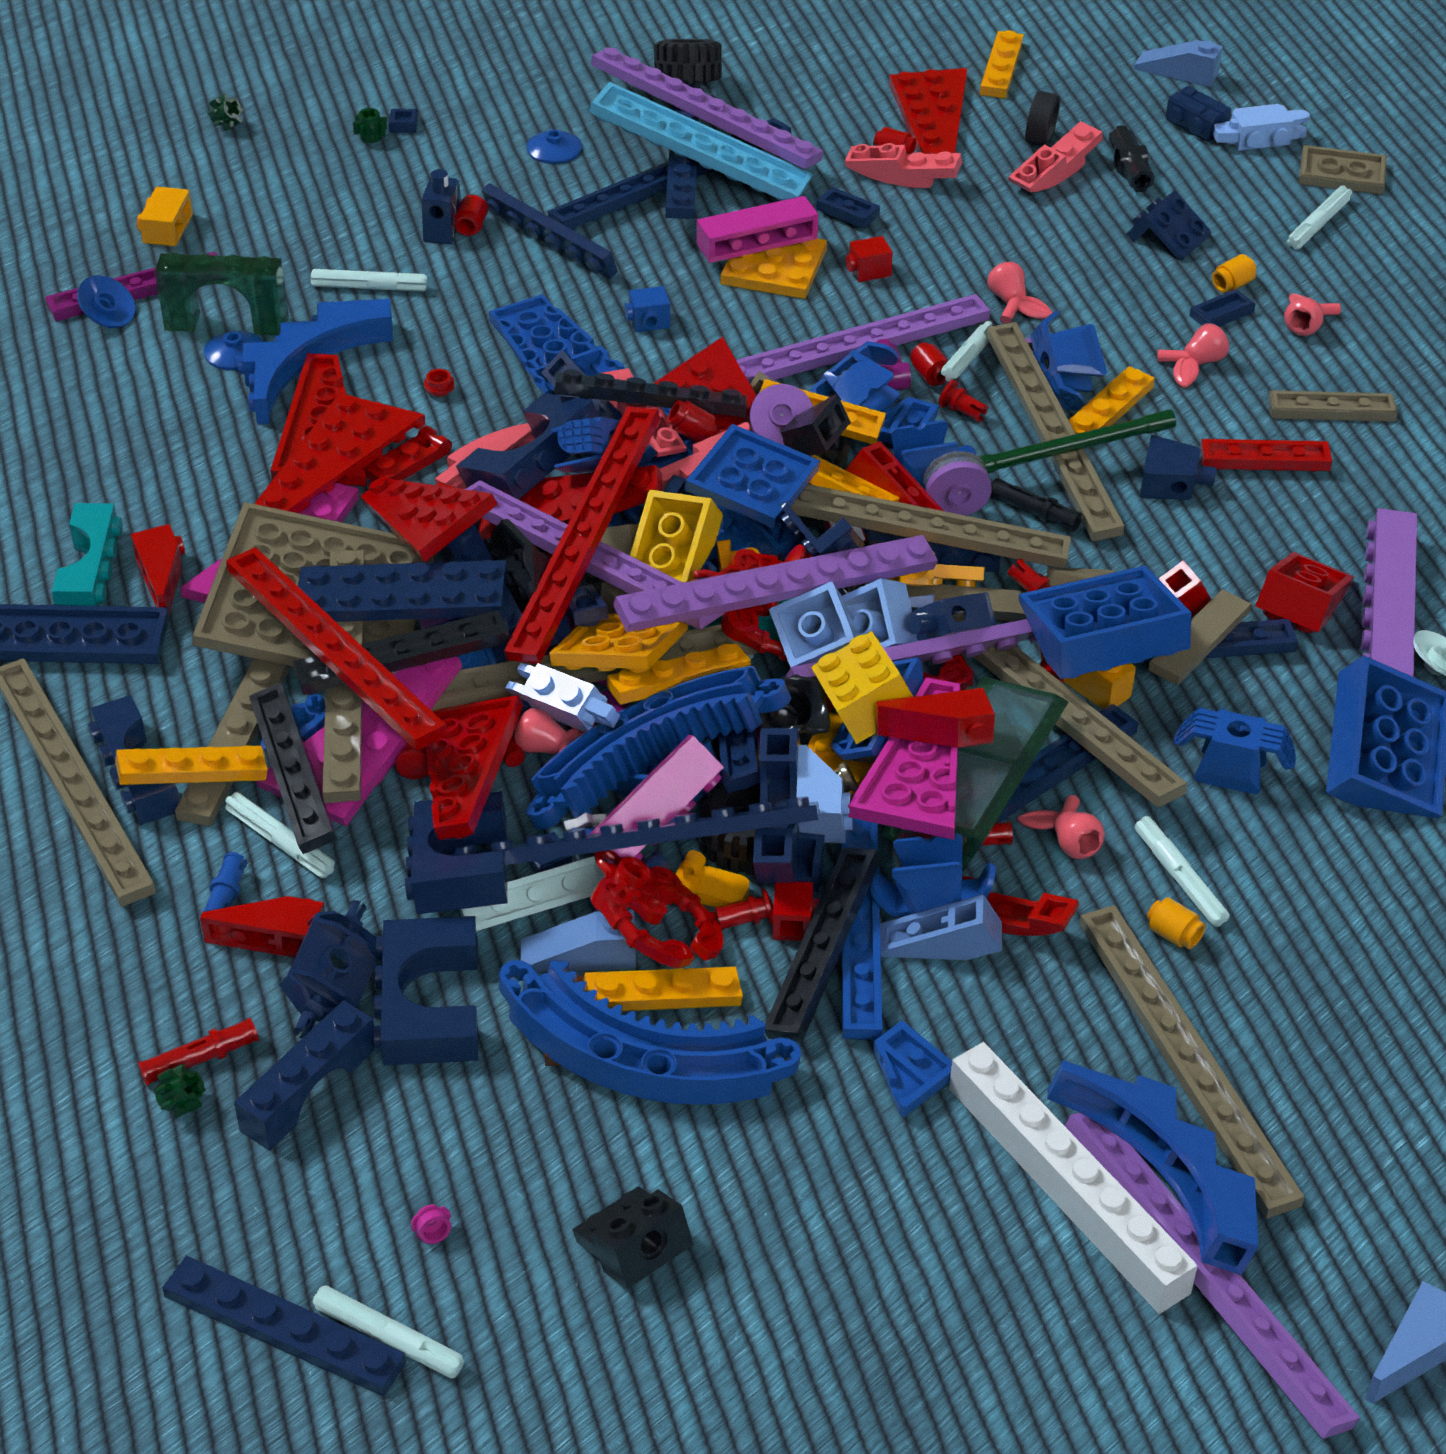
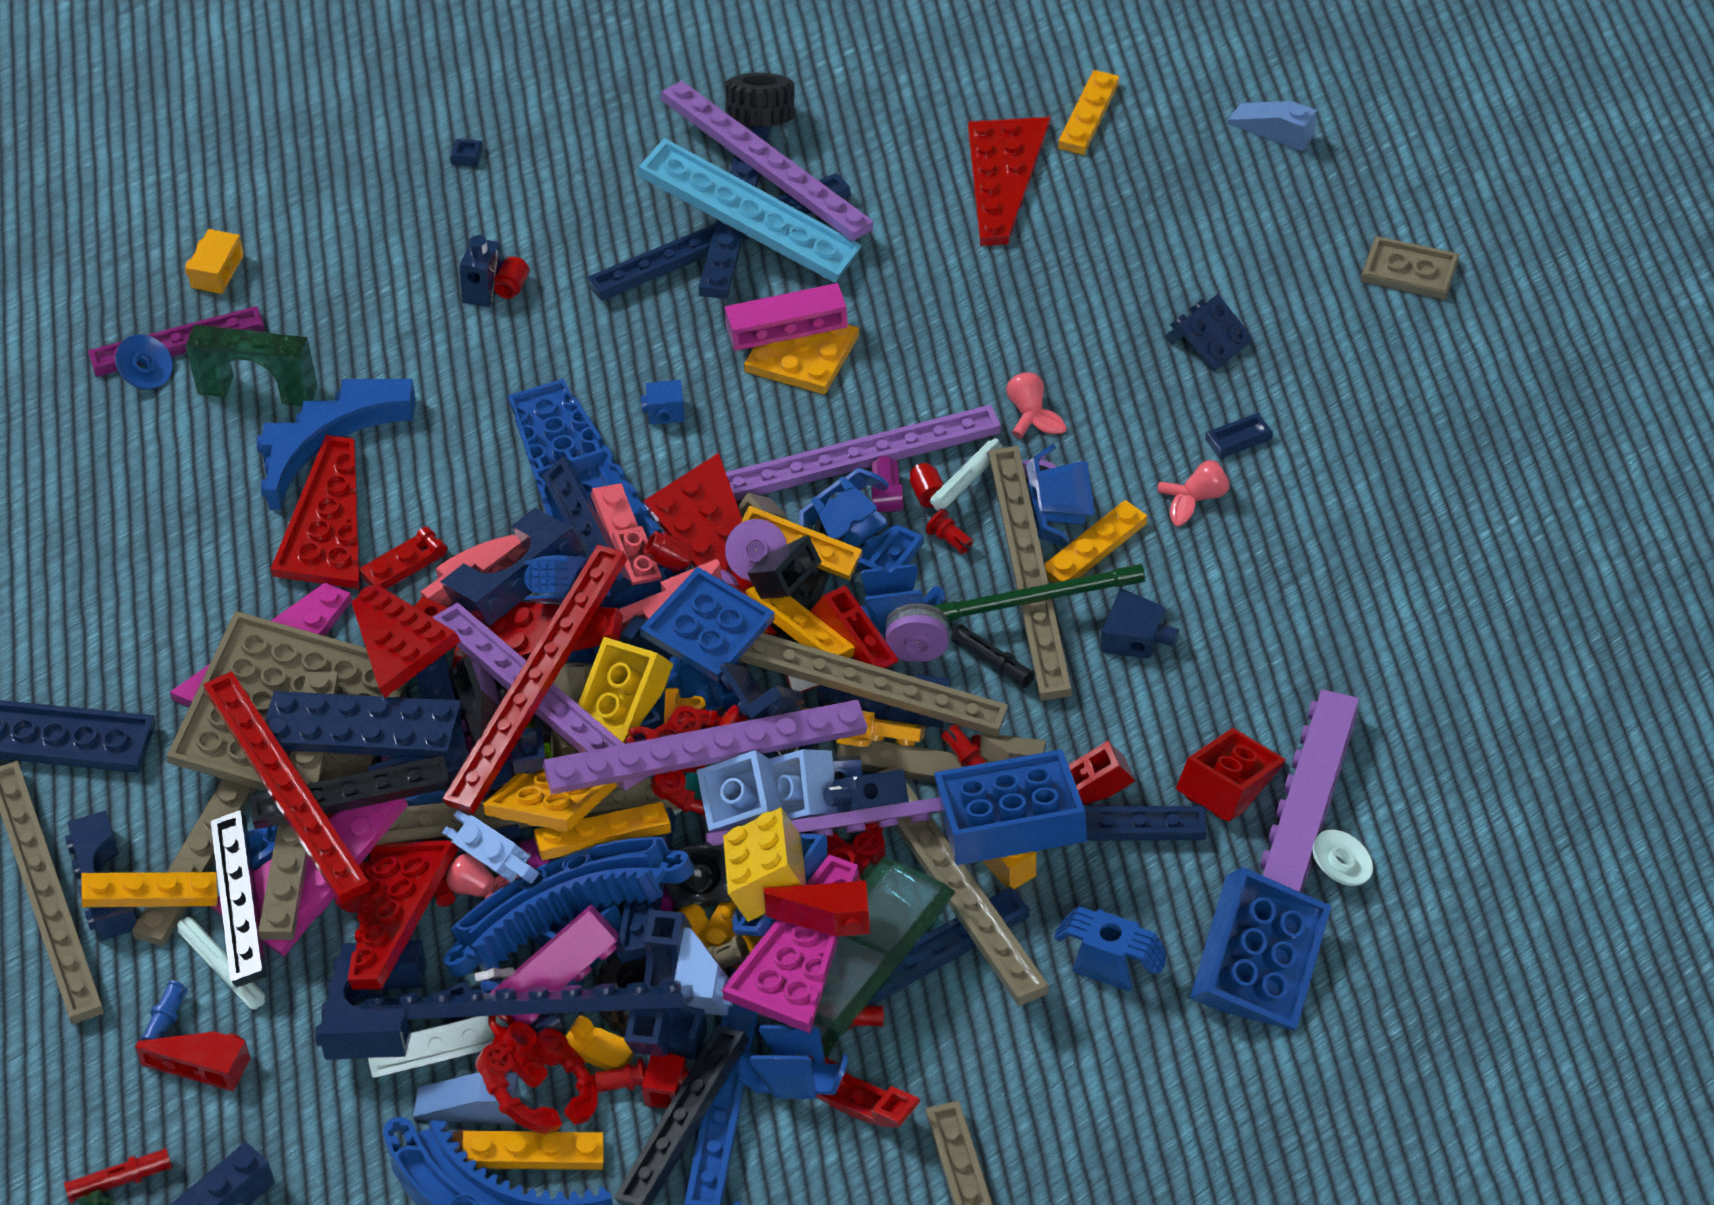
camera: 10 degrees right, 5 degrees up
teal arch [51,503,123,606] -> none
red slope [131,524,185,614] -> none
blue dish [204,331,264,370] -> none
dark green gear [207,93,243,131] -> none
red wing [254,393,426,513] -> none
dark blue plate [279,900,379,1039] -> none
light aqua axle [310,269,428,292] -> none
dark green gear [353,108,388,143] -> none
dark blue arch [374,916,479,1065] -> none
red plate [424,369,455,397] -> none
dark blue plate [481,183,618,279] -> none
blue dish [527,130,582,164] -> none
black plate [554,369,747,417] -> none
dark blue plate [816,187,880,229] -> none
coral slope [844,143,962,188] -> none
red brick [846,236,893,282] -> none
red brick [873,127,916,154] -> none
medium blue slope [880,894,1002,960] -> none
coral slope [1008,121,1103,192] -> none
coral piece [1017,795,1105,860] -> none
black tyre [1025,90,1060,146] -> none
black piece [1108,125,1155,192] -> none
light aqua axle [1135,816,1229,927] -> none
light orange brick [1147,897,1206,949] -> none
dark tan tile [1148,589,1251,685] -> none
dark blue brick [1165,86,1232,142] -> none
red plate [1200,439,1332,472] -> none
light blue hinge [1212,104,1310,151] -> none
light orange brick [1212,254,1256,293] -> none
dark tan tile [1268,390,1398,422] -> none
coral piece [1284,293,1341,336] -> none
light aqua axle [1287,186,1352,250] -> none

